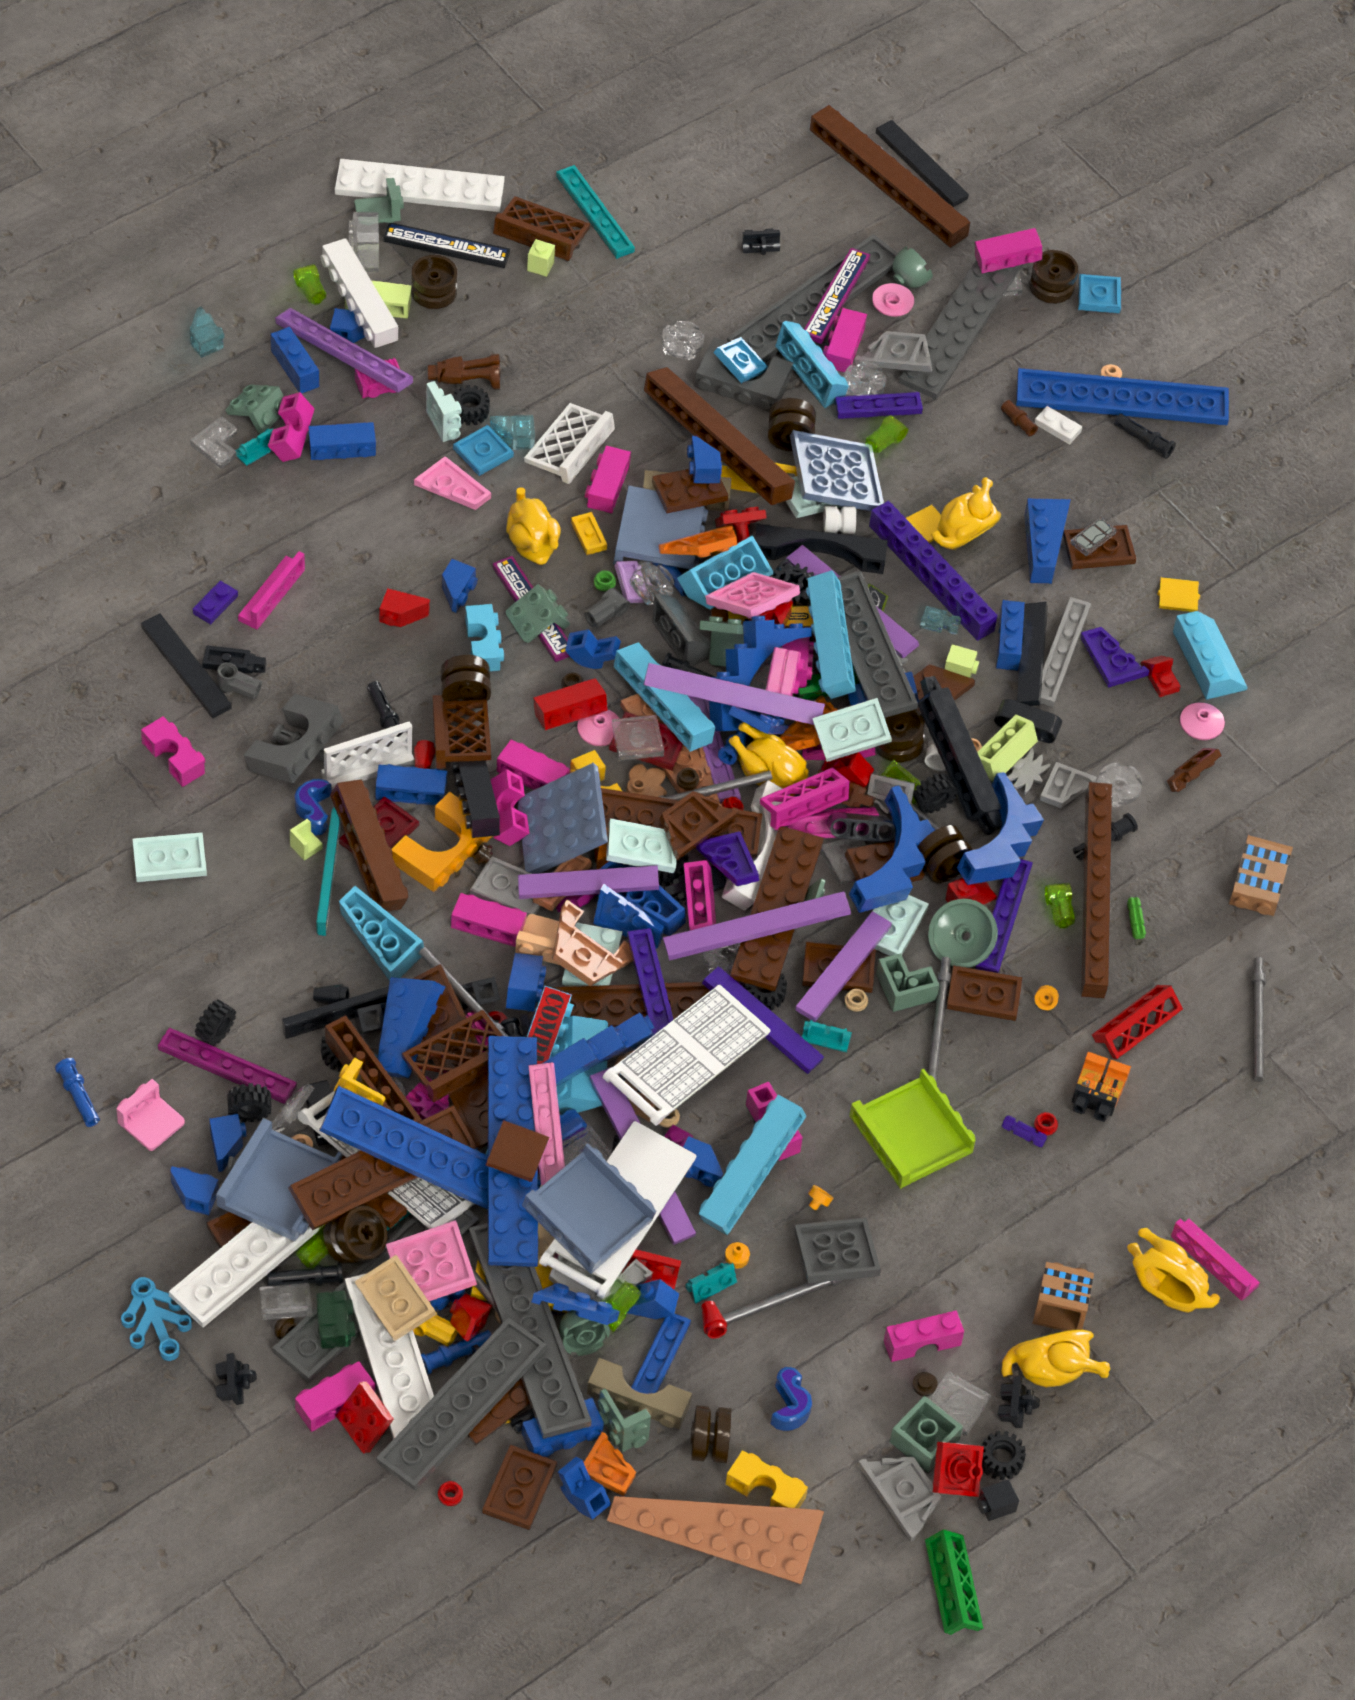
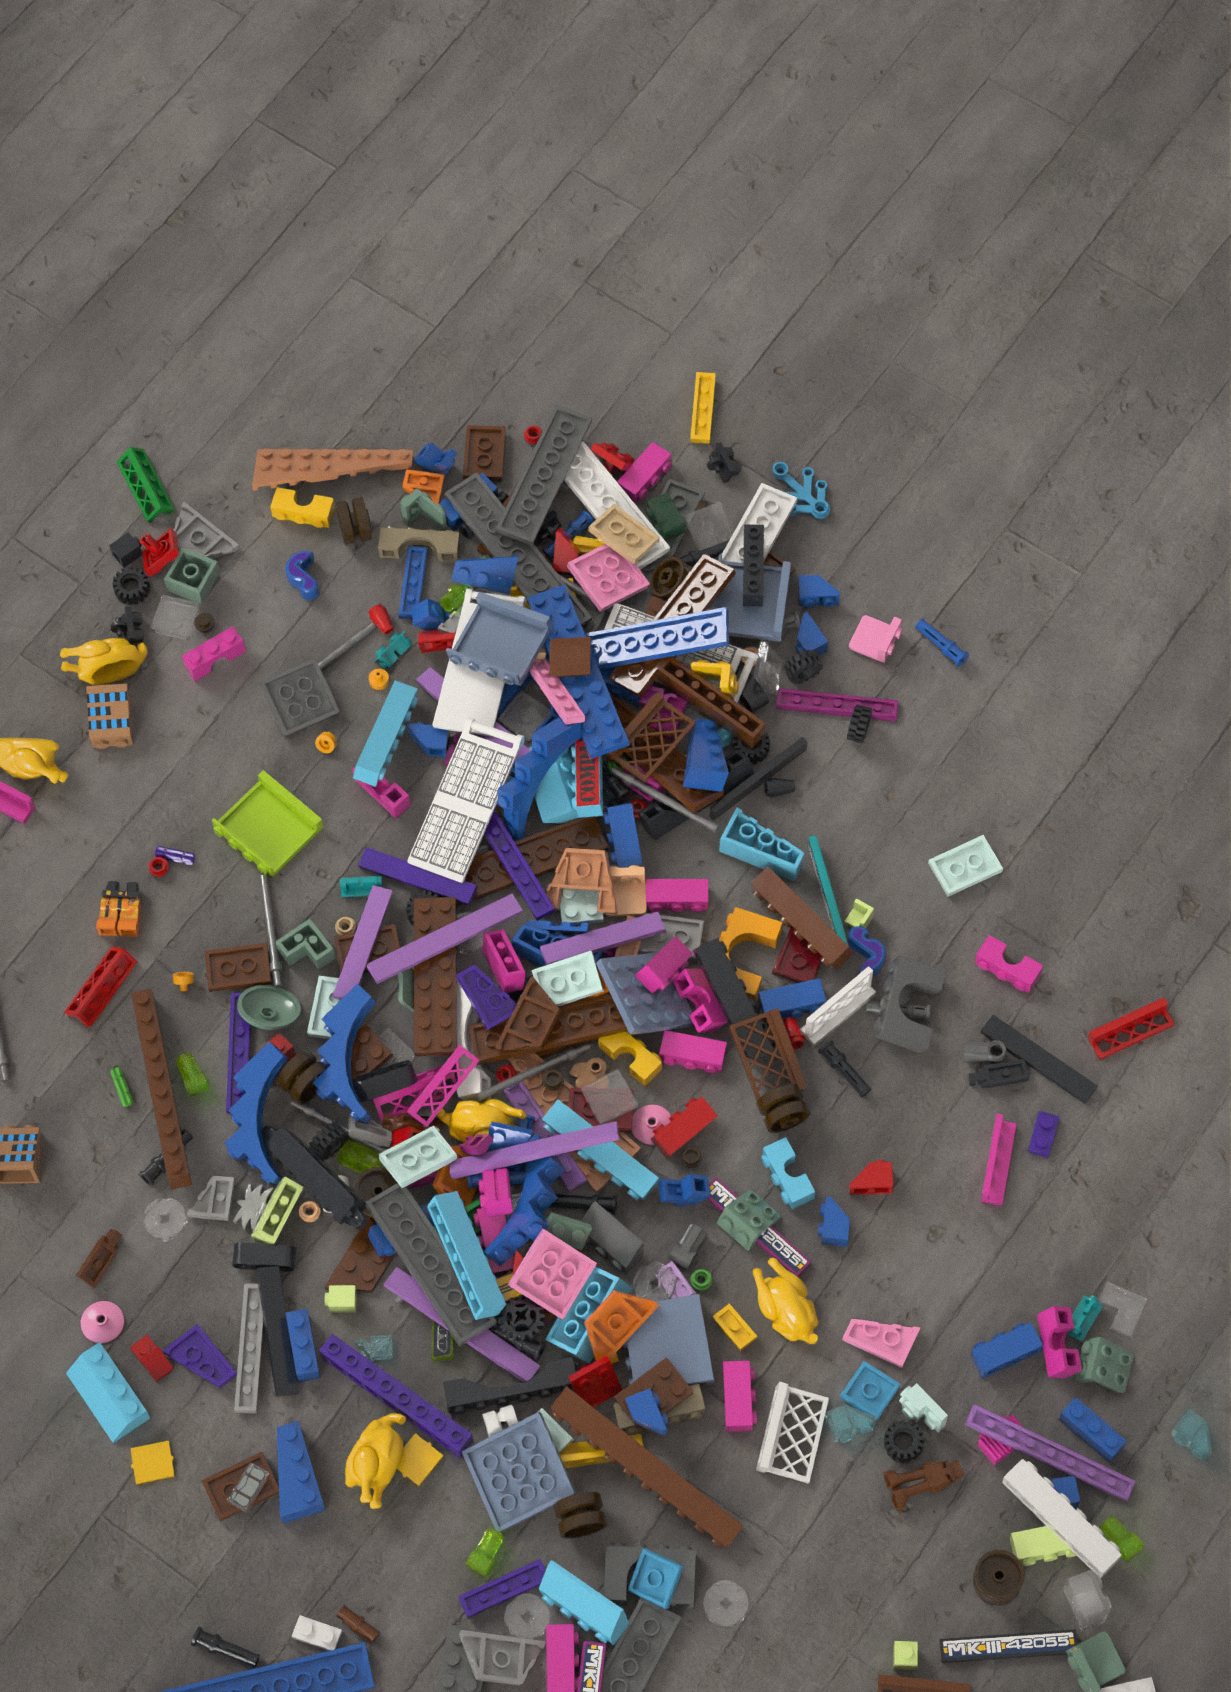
camera: 170 degrees right, 10 degrees up
none -> magenta plate [458,1134,494,1155]
none -> dark pink brick [635,936,693,994]
none -> yellow plate [690,372,716,444]
none -> black brick [743,524,764,607]
none -> red fence [1088,997,1175,1060]

